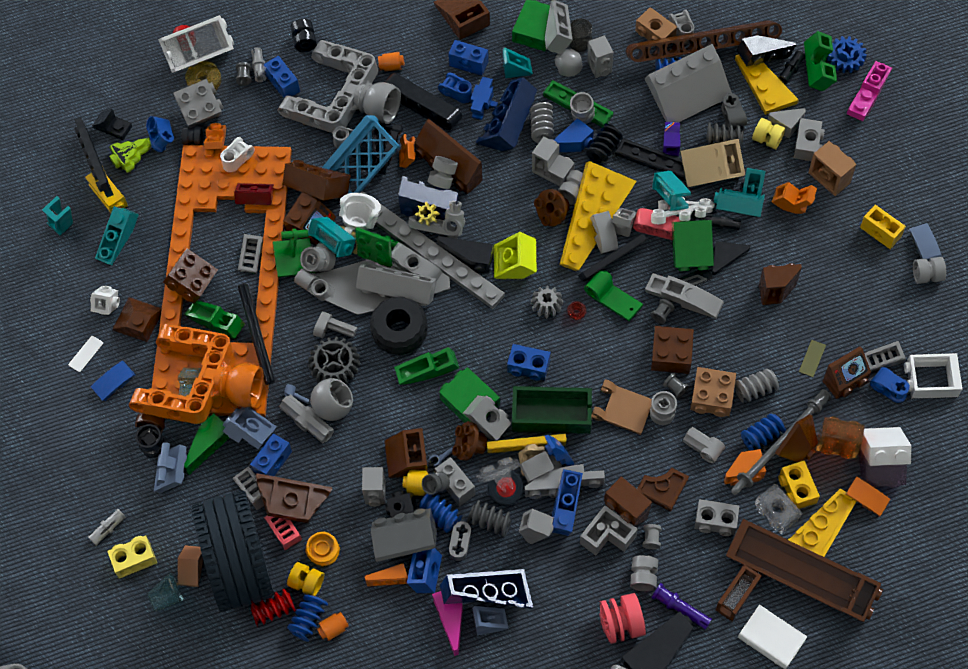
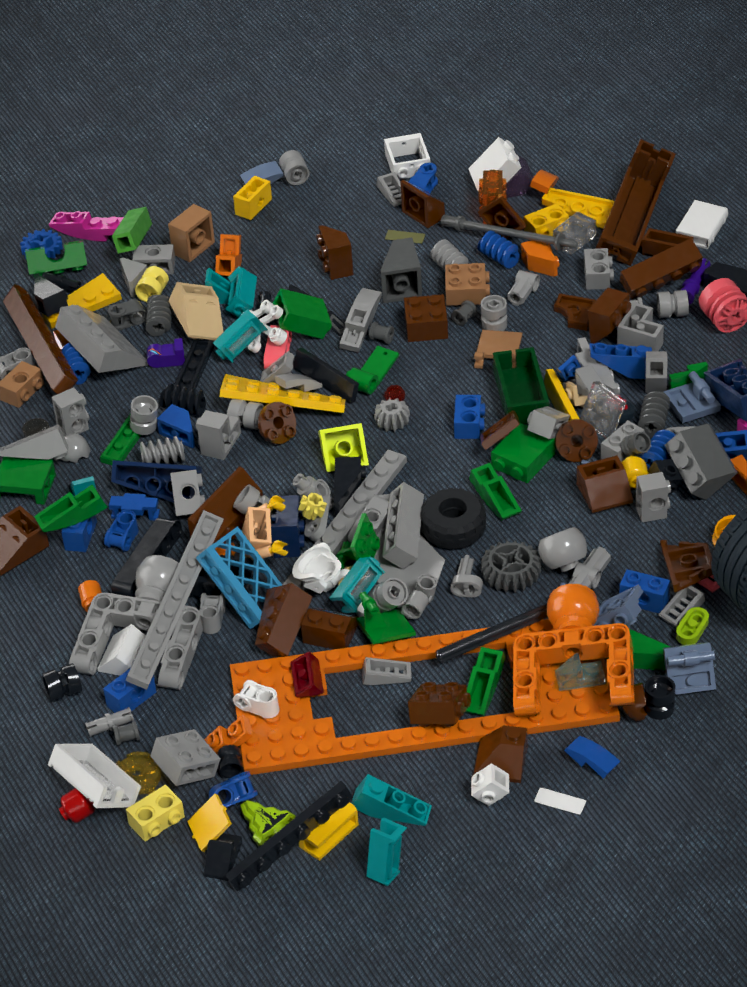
camera: 100 degrees left, 20 degrees down
none -> green slope [34,485,108,532]
none -> white slope [97,624,146,675]
none -> bright green brick [112,207,152,254]
none -> light grey plate [125,510,224,690]
none -> light yellow brick [126,785,185,842]
none -> light grey brick [170,470,205,516]
none -> yellow piece [187,794,232,852]
none -> light nougat torso [242,495,288,560]
none -> dark grey slope [381,237,422,303]
none -> reddish brown plate [480,410,520,450]
none -> reddish brown brick [620,238,703,299]
none -> sand blue plate [664,371,721,423]
none -> green slope [668,362,708,390]
none -> lime plate [676,607,709,645]

